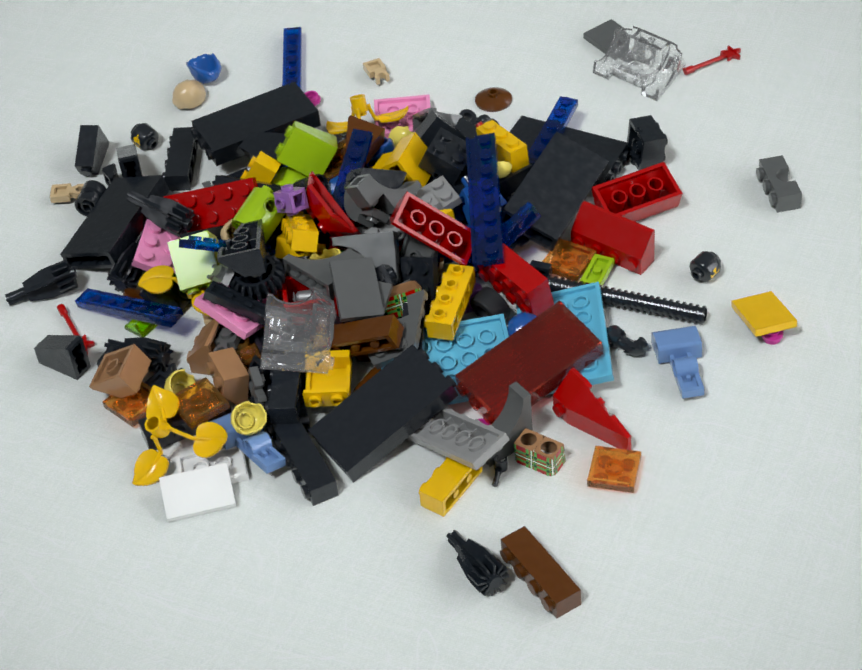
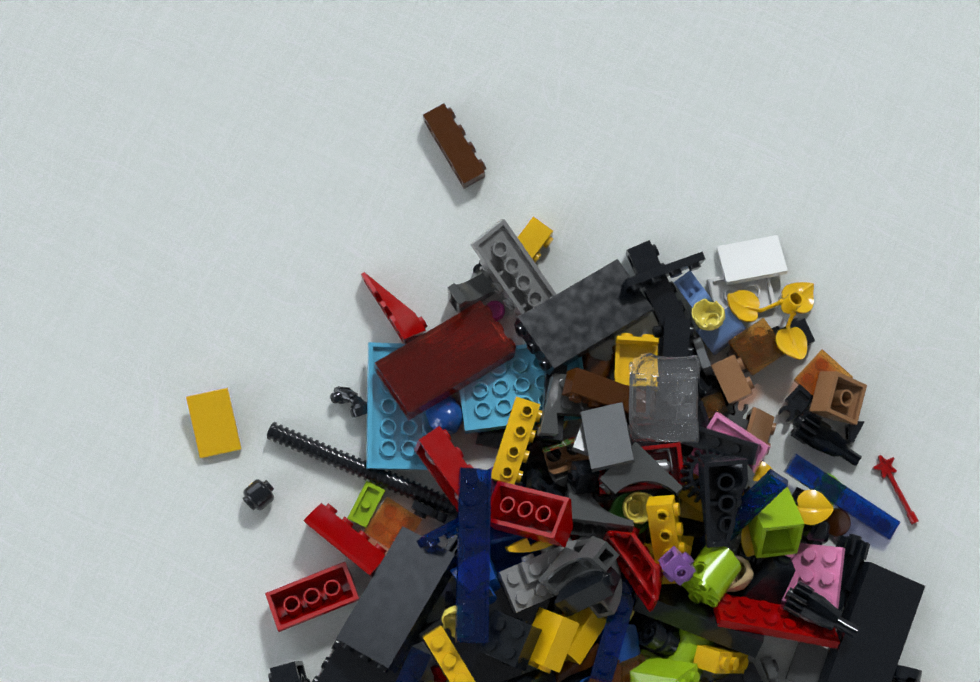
camera: 175 degrees right, 35 degrees up
black piece [5,259,78,306] -> none
black slope [34,335,91,380] -> none
light yellow hair [164,369,197,404] -> none
black piece [446,530,510,596] -> none
black tyre [470,286,511,319] -> none
piece [514,428,566,476] -> none
clear orange plate [587,446,641,493] -> none
medium blue plate [651,326,704,399] -> none
dark grey arch [756,155,802,213] -> none
none -> black plate [622,251,705,292]

